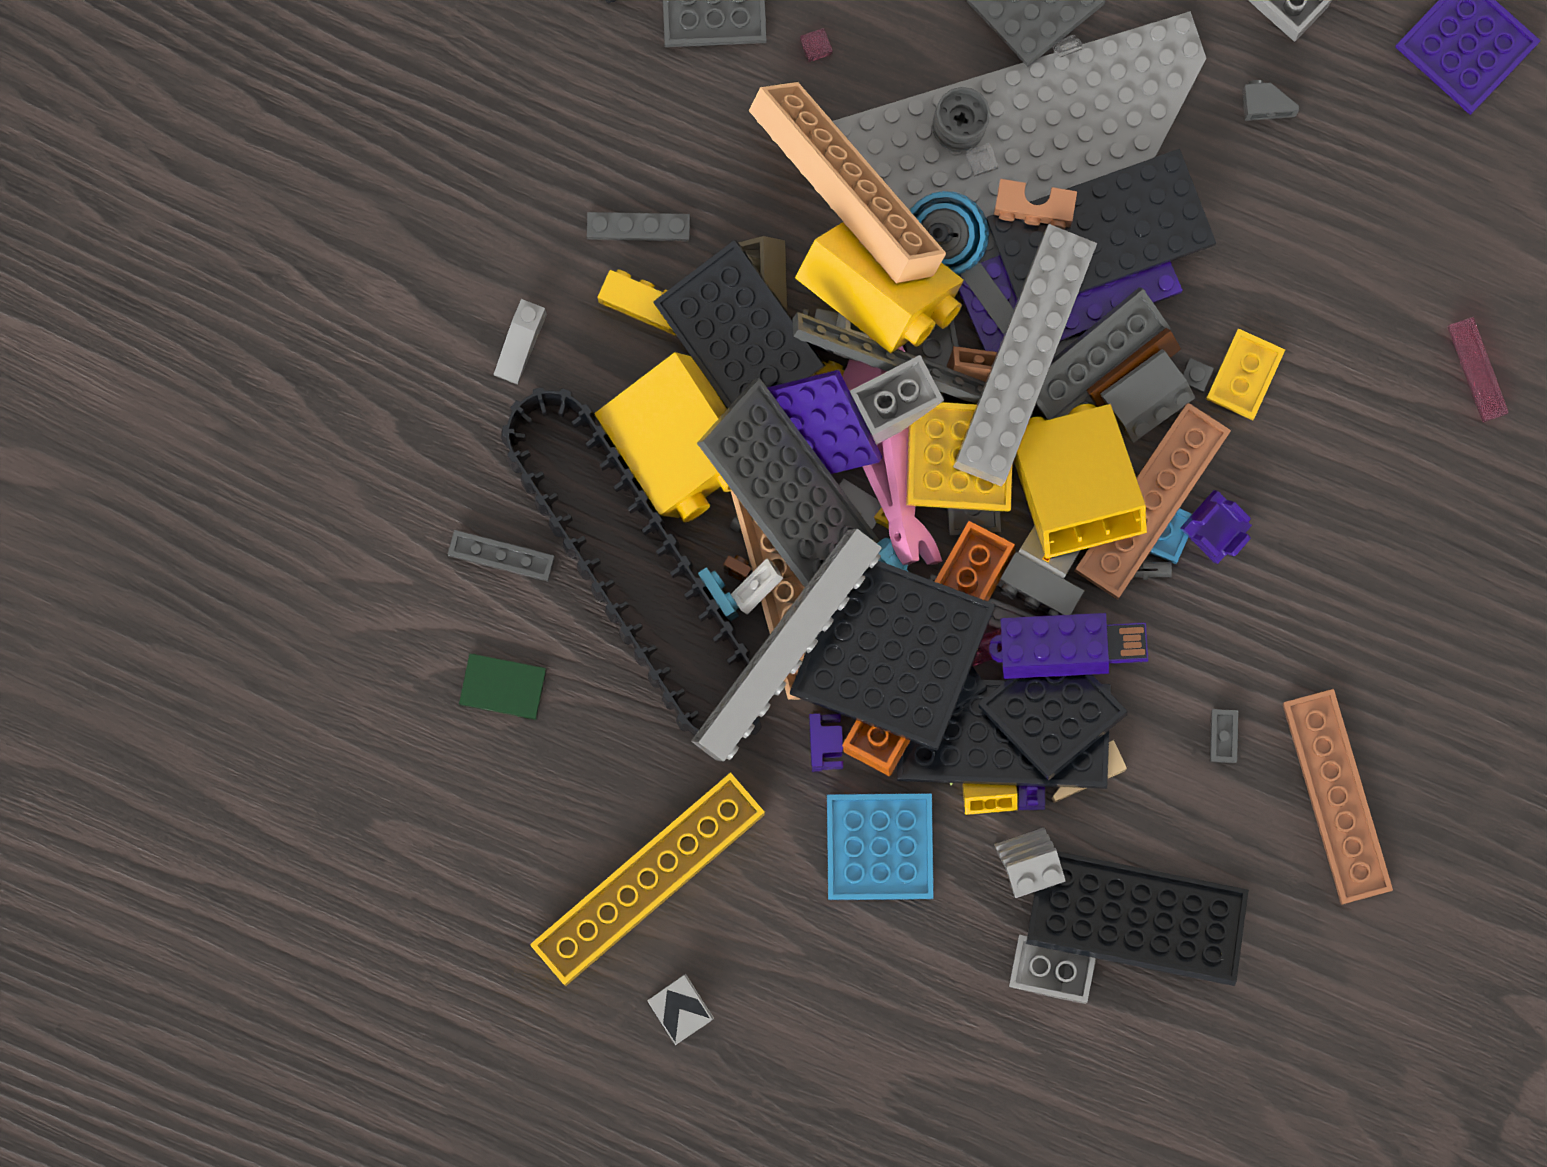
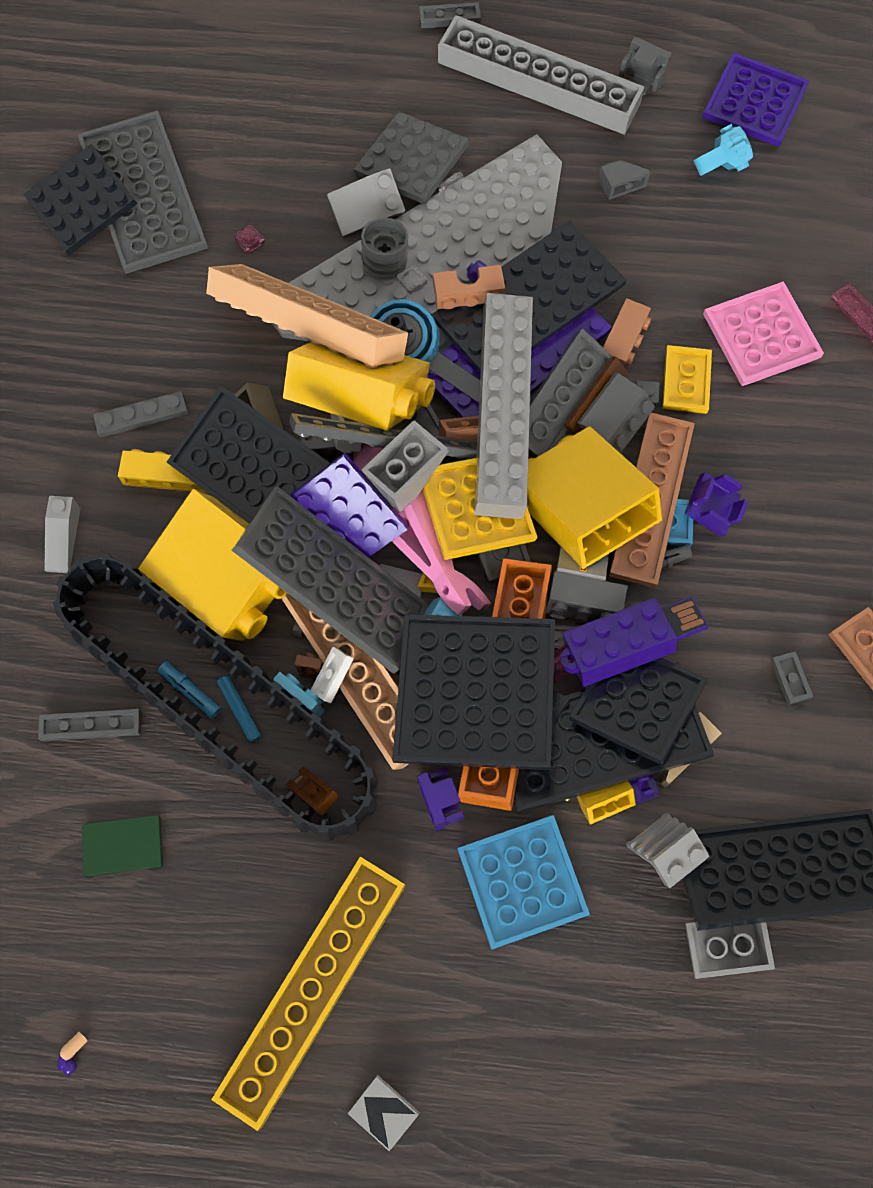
camera: 20 degrees left, 10 degrees down
light grey brick [691,528,882,761] -> none
none -> arm [57,1032,87,1076]
none -> dark azure pin [157,661,222,720]
none -> dark azure axle [217,676,261,742]
none -> reddish brown plate [286,766,339,816]
none -> light grey slope [327,168,405,237]
none -> dark purple piece [466,260,487,283]
none -> nougat brick [603,298,652,367]
none -> medium azure piece [693,124,753,176]
none -> bright pink plate [703,281,824,386]

